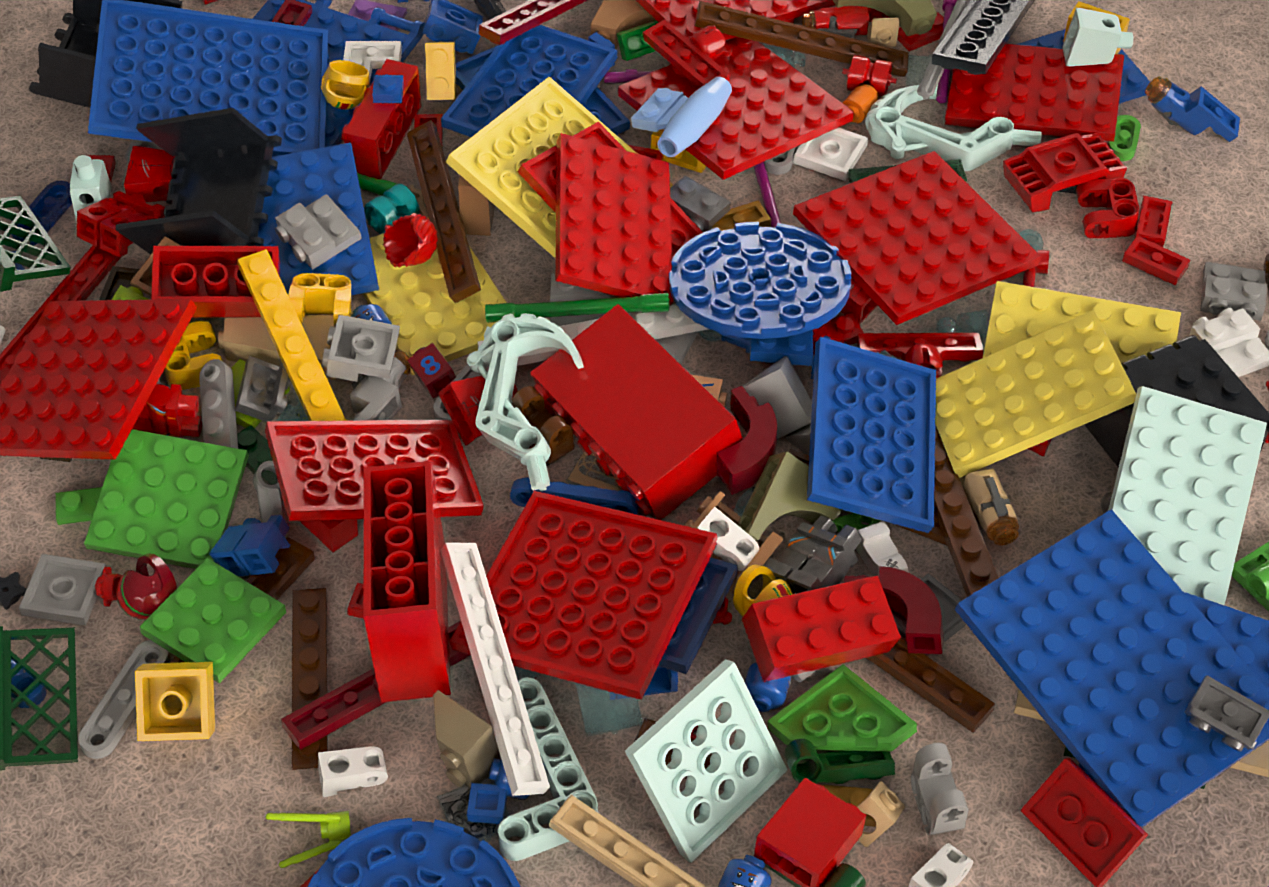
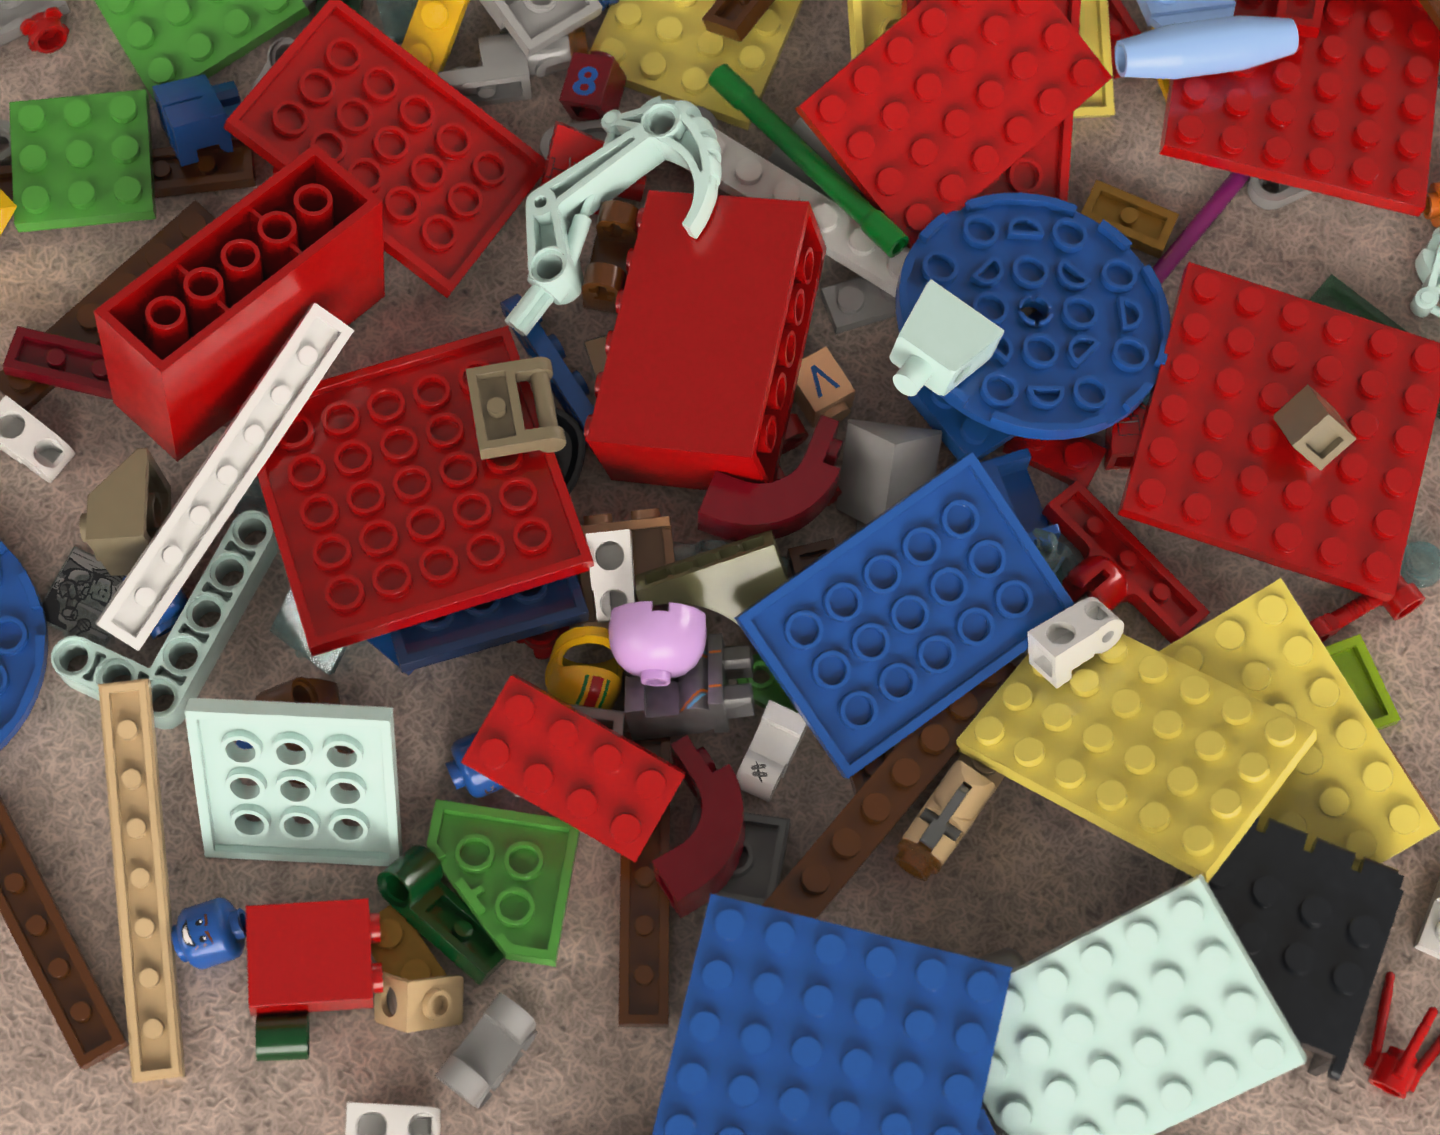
camera: 45 degrees right, 20 degrees up
dark red helmet [116,553,177,620] -> none
blue plate [467,783,507,824] -> none
flat silver bracket [670,176,731,232] -> none
white plate [793,128,868,181] -> none
clear light blue plate [935,309,990,340] -> none
none -> dark tan plate [466,357,566,460]
none -> lavender cylinder [608,601,707,687]
none -> light aqua torso [889,279,1005,396]
none -> white leg [1027,597,1124,689]
none -> dark tan panel [1273,384,1356,471]

